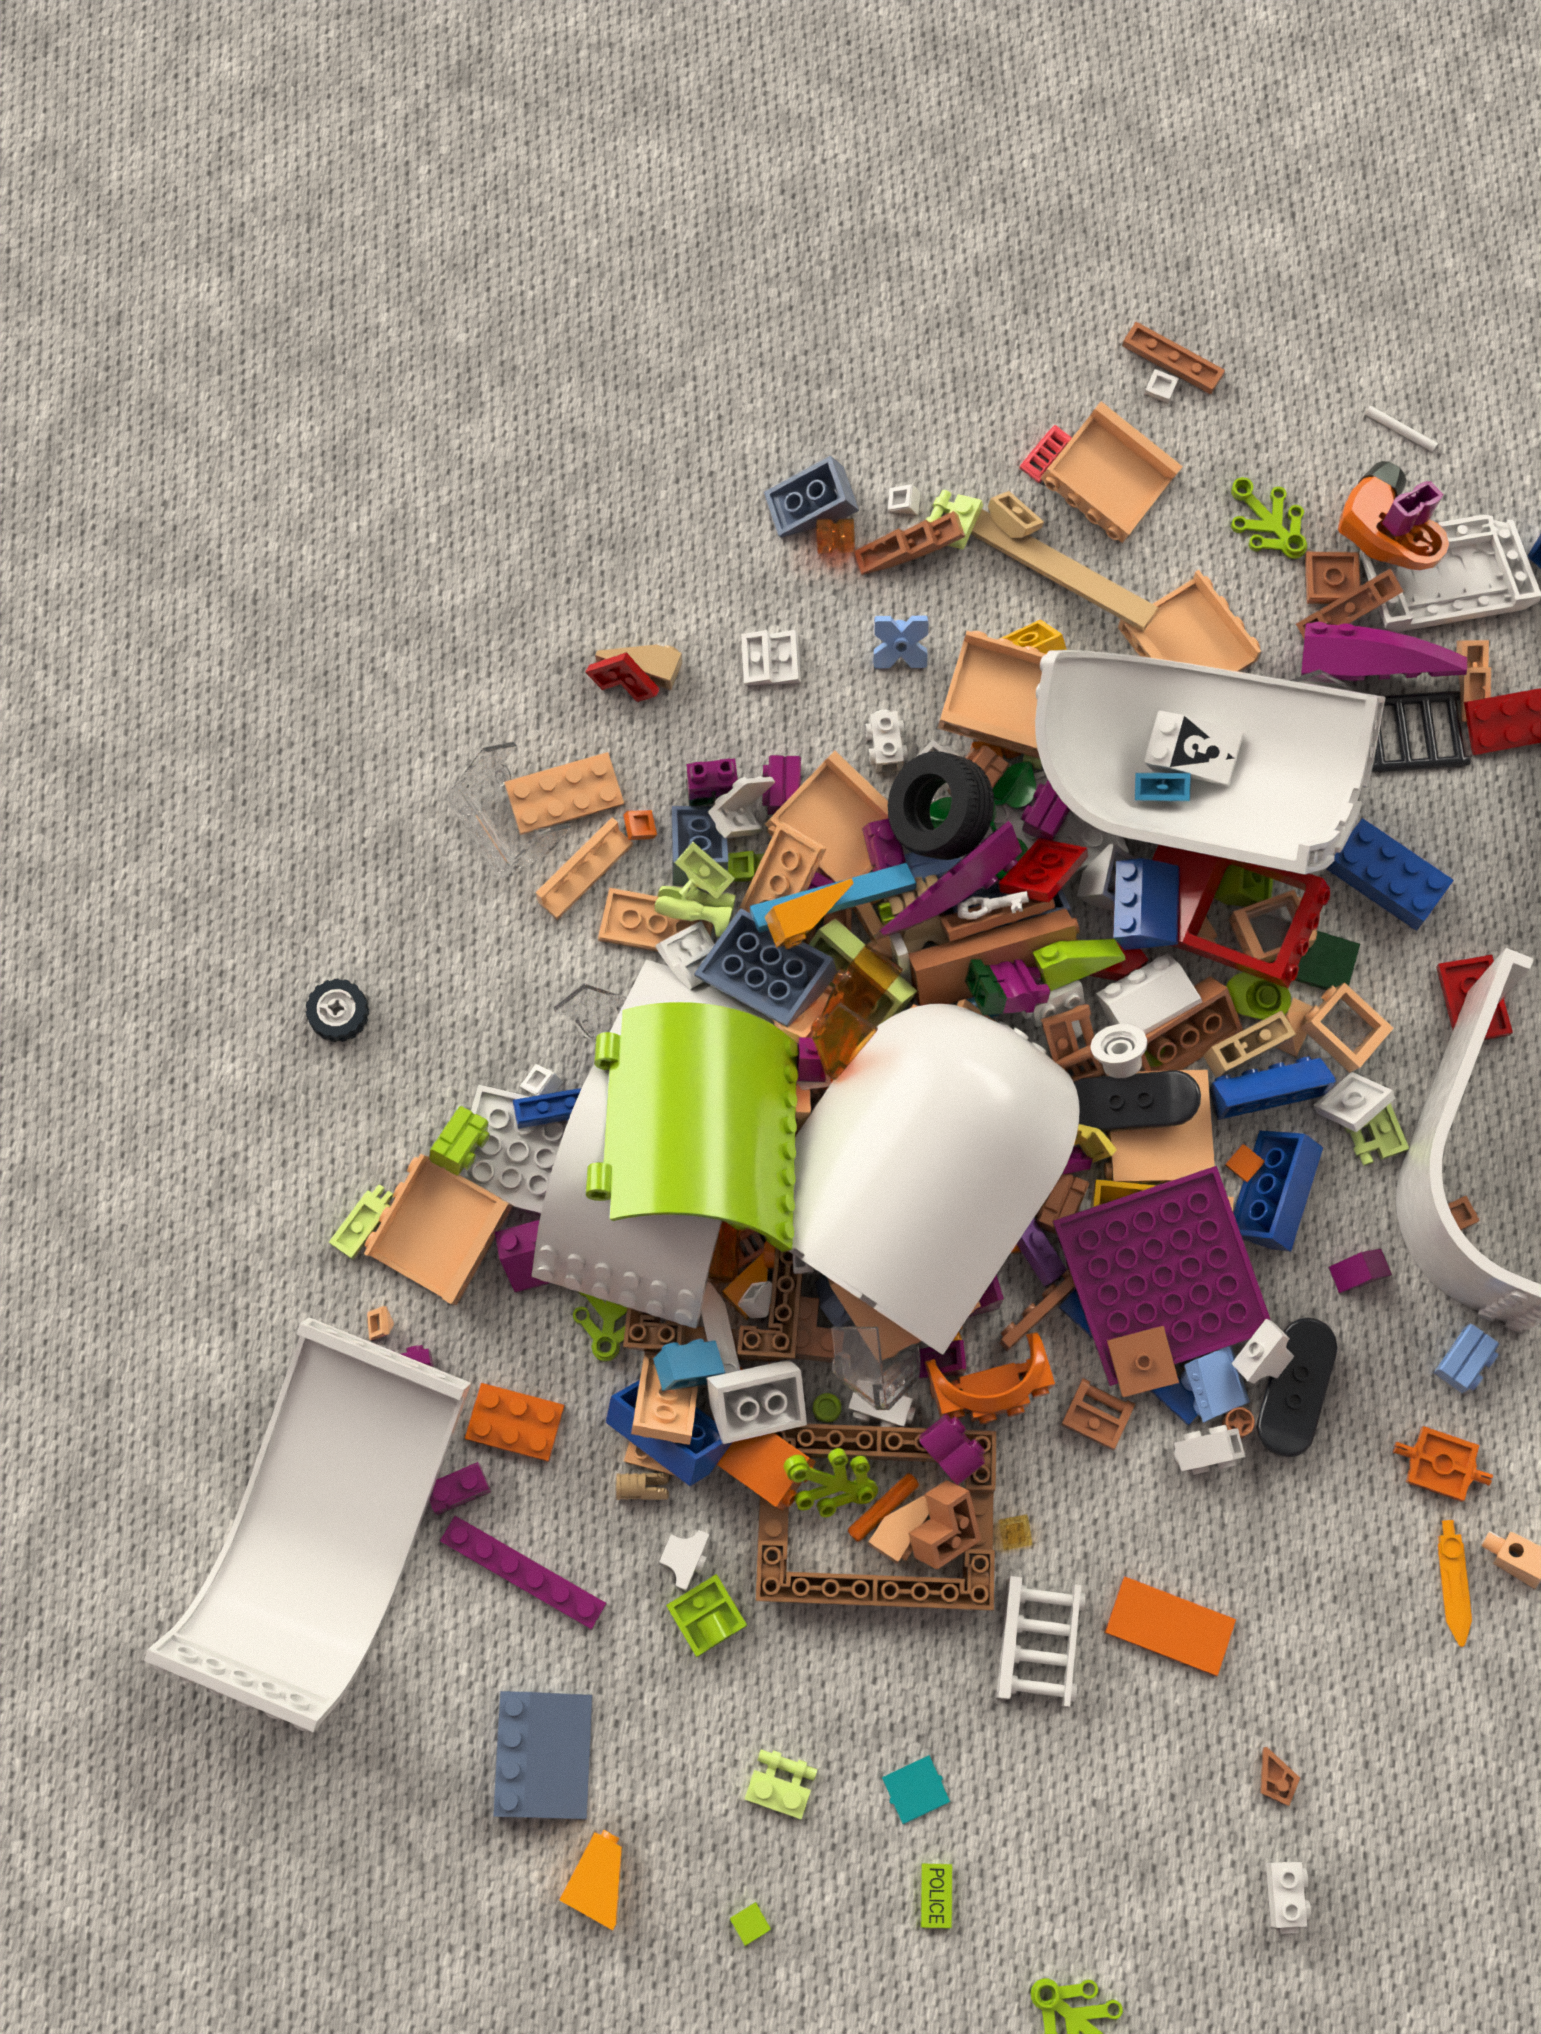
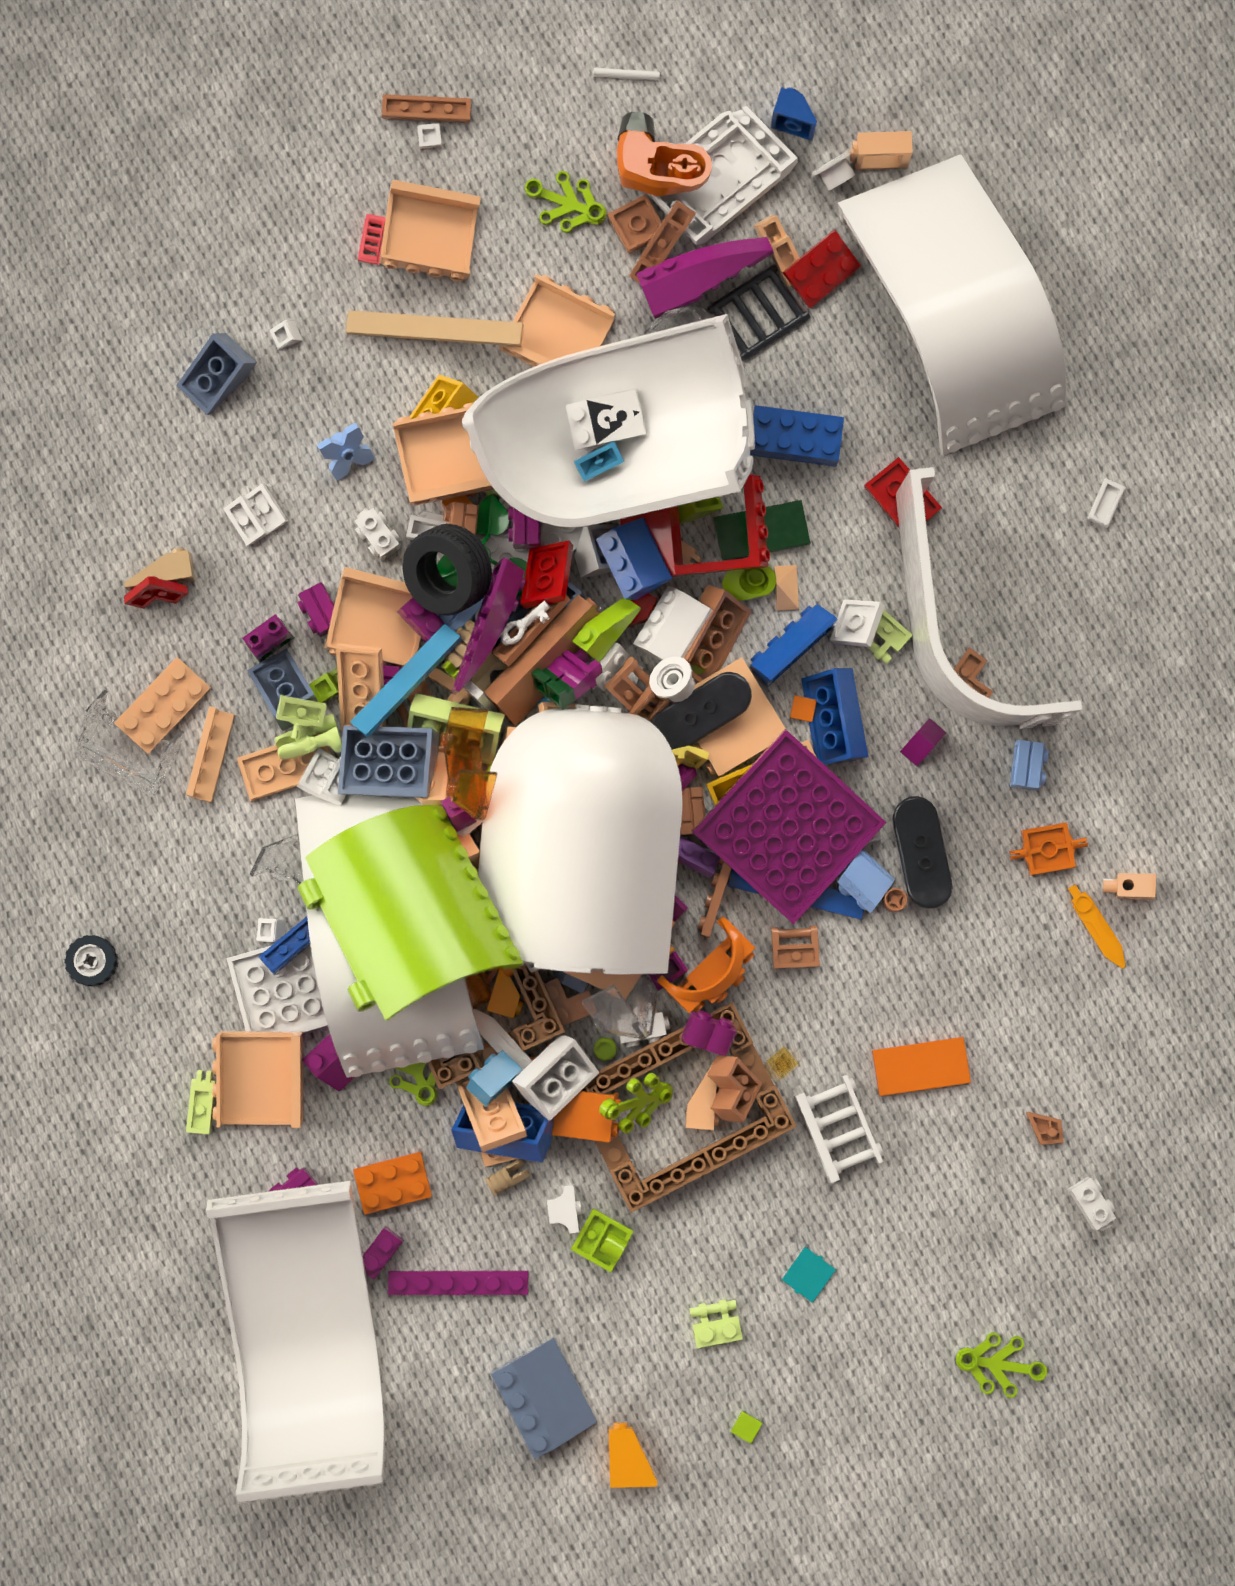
camera: 30 degrees left, 10 degrees up
light nougat slope [367,1306,394,1340] -> none
lime brick [429,1106,490,1176] -> none
orange tile [623,810,657,840] -> none
white bracket [708,776,775,838] -> none
white slope [738,1281,772,1319] -> none
light orange slope [765,878,854,949] -> none
clear orange wheel [816,518,855,554] -> none
orange axle [848,1473,919,1542] -> none
nougat slope [854,511,965,575] -> none
lime tile [921,1863,952,1928] -> none
yellowish green plate [926,490,984,550] -> none
tan slope [988,491,1044,538] -> none
nougat plate [1106,1326,1179,1397] -> none
white brick [1174,1425,1245,1475] -> none
tan slope [1203,1011,1296,1078] -> none
window [1229,890,1317,963] -> none
white brick [1232,1319,1294,1384] -> none
light nougat window [1301,983,1394,1073] -> none
magenta brick [1382,481,1444,536] -> none

